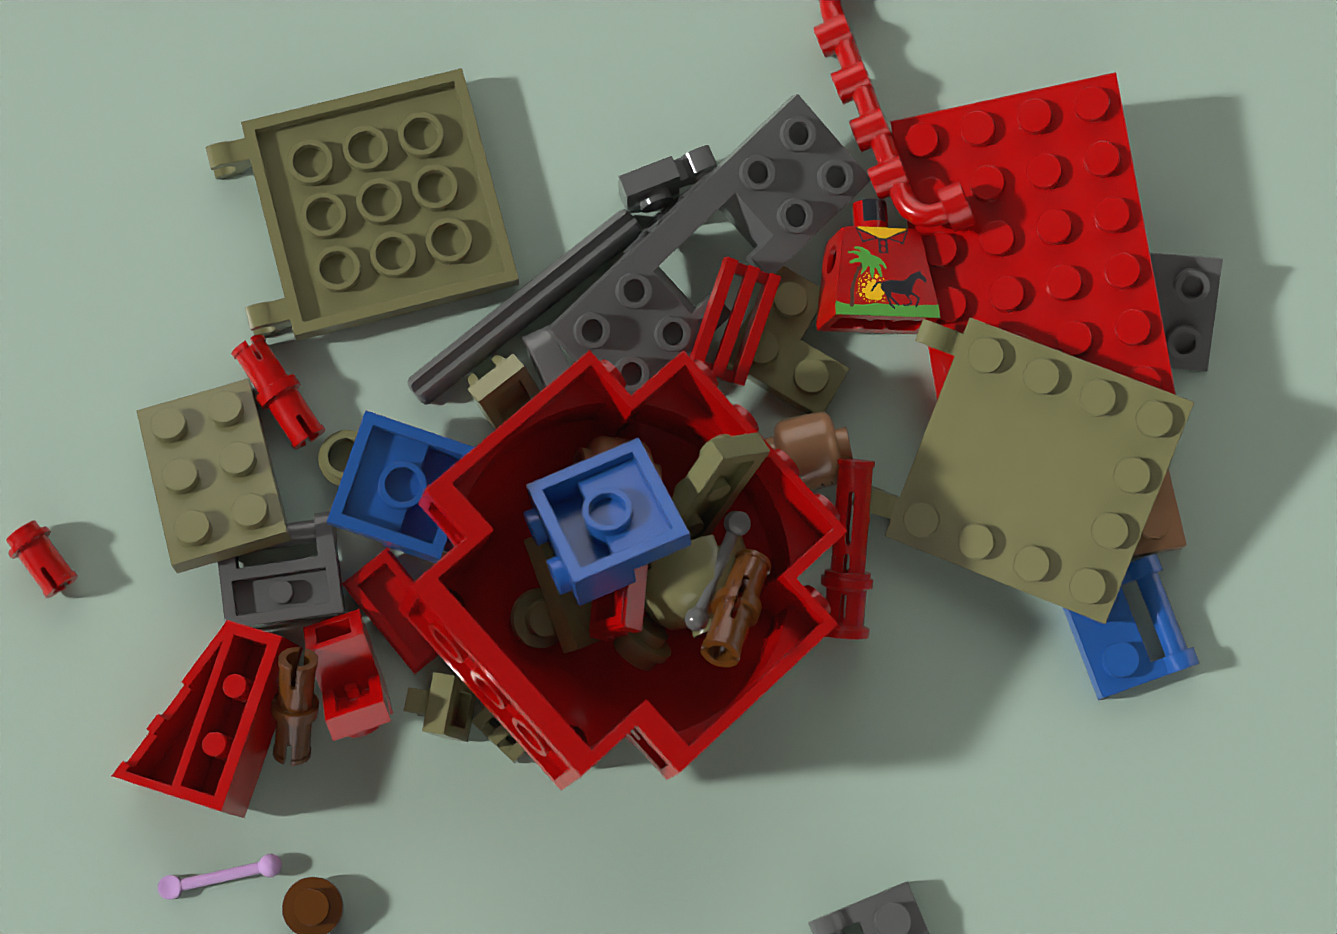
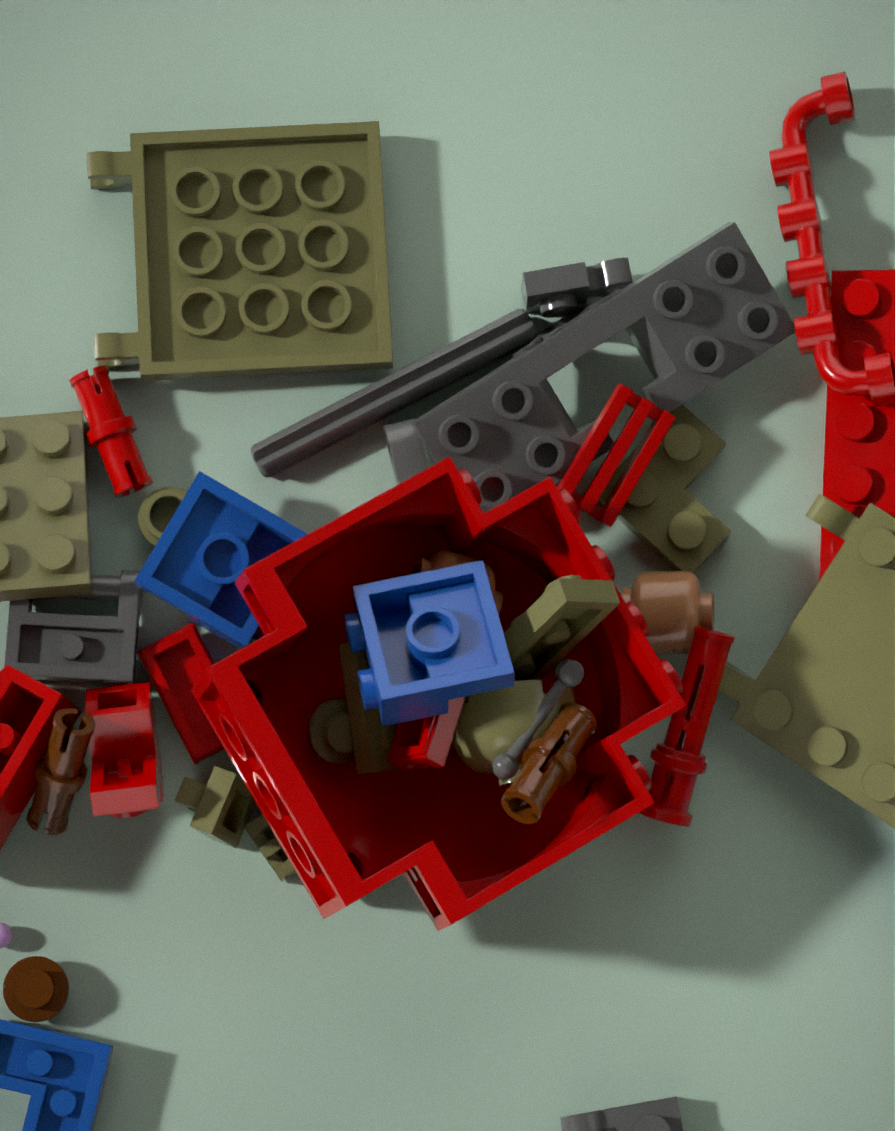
camera: 15 degrees right, 0 degrees up
olive tile [467,354,540,430] -> none
olive plate [613,616,672,671] -> none
red torso [816,198,940,334] -> none

